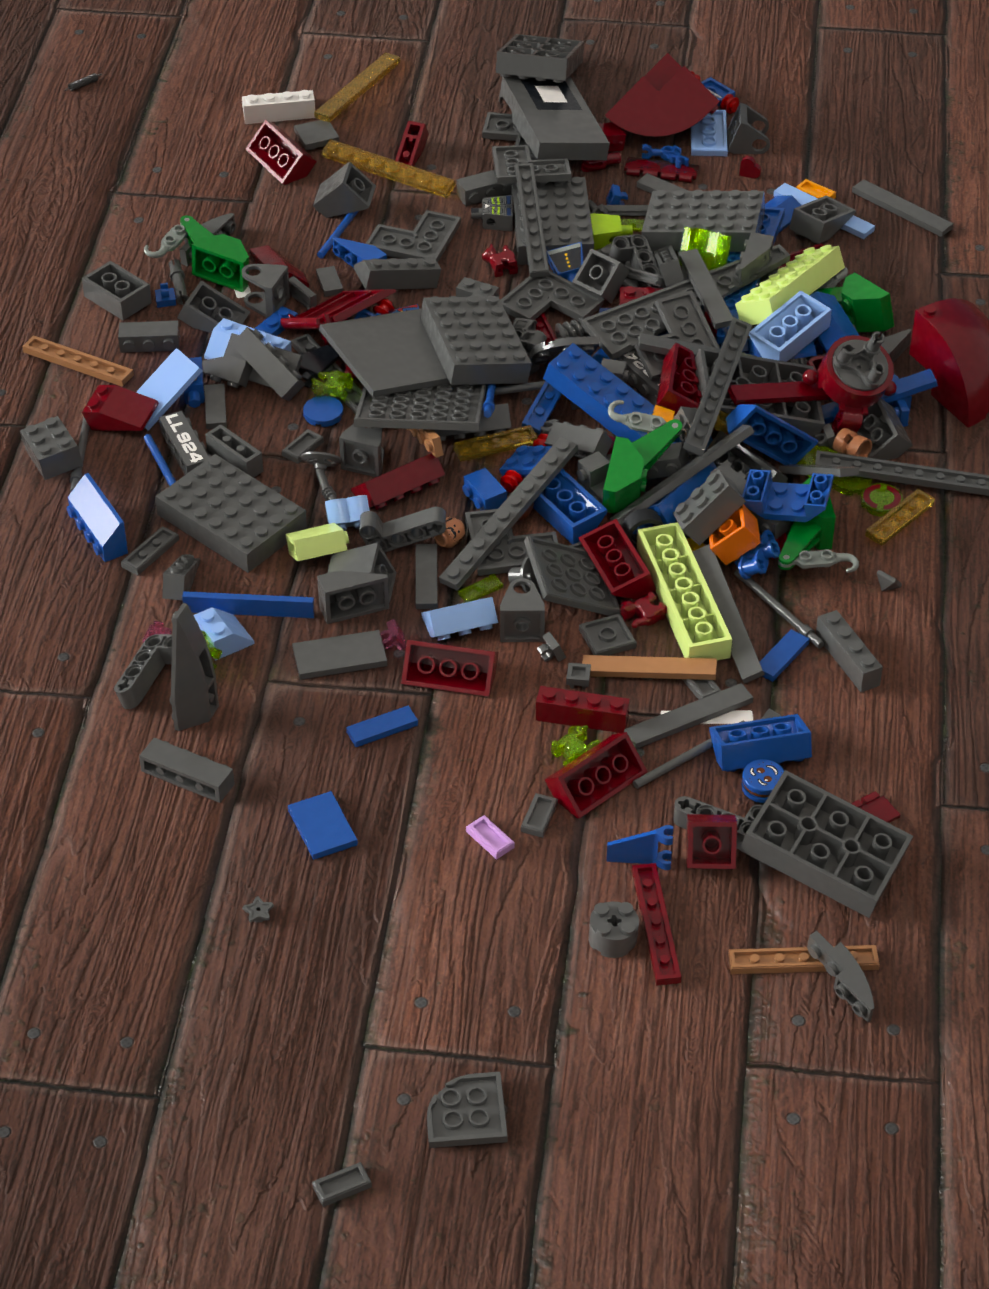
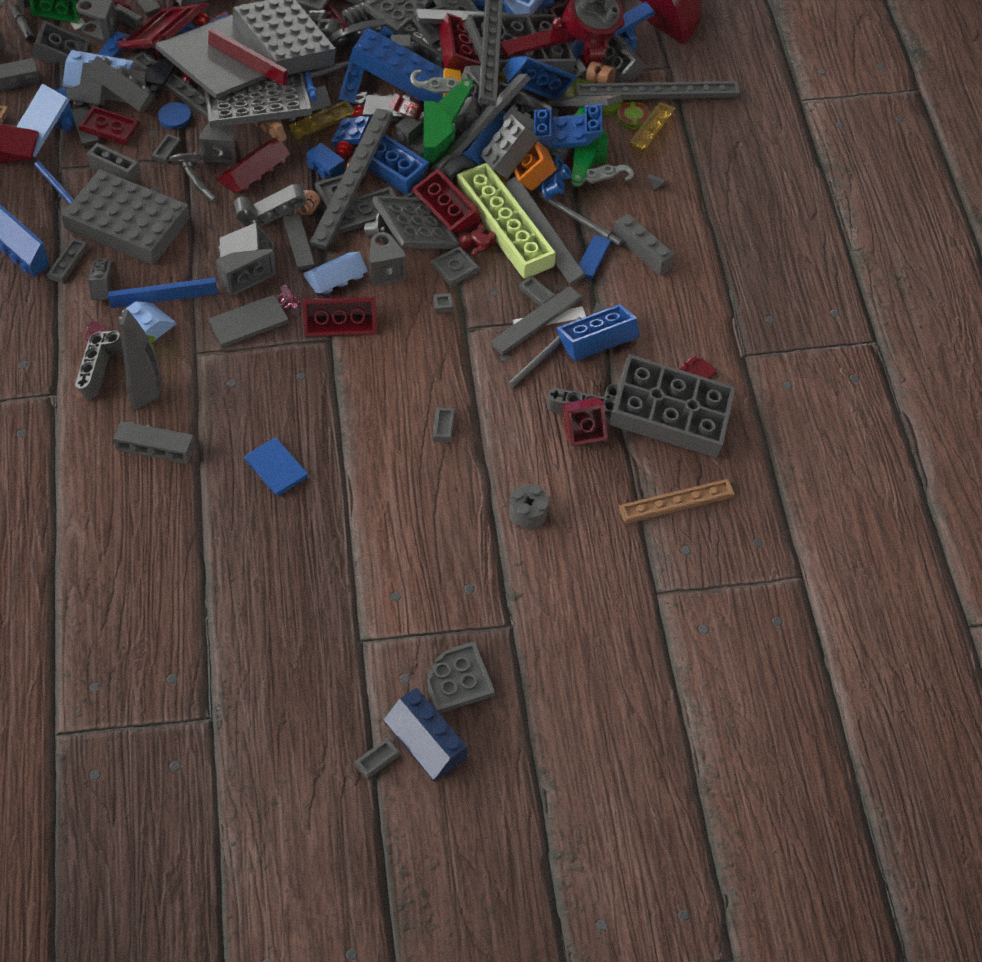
camera: 15 degrees left, 10 degrees up
blue tile [155,283,176,308] -> none
dark grey brick [159,411,211,475] -> none
dark grey plate [242,896,274,922] -> none
yellowish green brick [285,523,349,561] -> none
clear neon green animal [311,370,353,400] -> none
light blue brick [325,495,370,531] -> none
blue tile [346,705,418,747] -> none
clear neon green piece [458,574,503,602] -> none
lavender tile [466,815,515,860] -> none
dark red brick [536,686,630,733] -> none
dark grey tile [537,632,566,662] -> none
dark red slope [545,732,648,819] -> none
clear neon green animal [551,725,600,766] -> none
medium nougat tile [582,655,717,680] -> none
blue flag [607,825,673,870] -> none
dark red plate [632,863,681,986] -> none
blue head [742,759,784,803] -> none
dark grey slope [807,930,874,1022] -> none
none -> dark red tile [79,106,139,145]
none -> dark red tile [208,28,287,86]
none -> slope [384,687,467,781]
none -> leg [388,94,424,121]

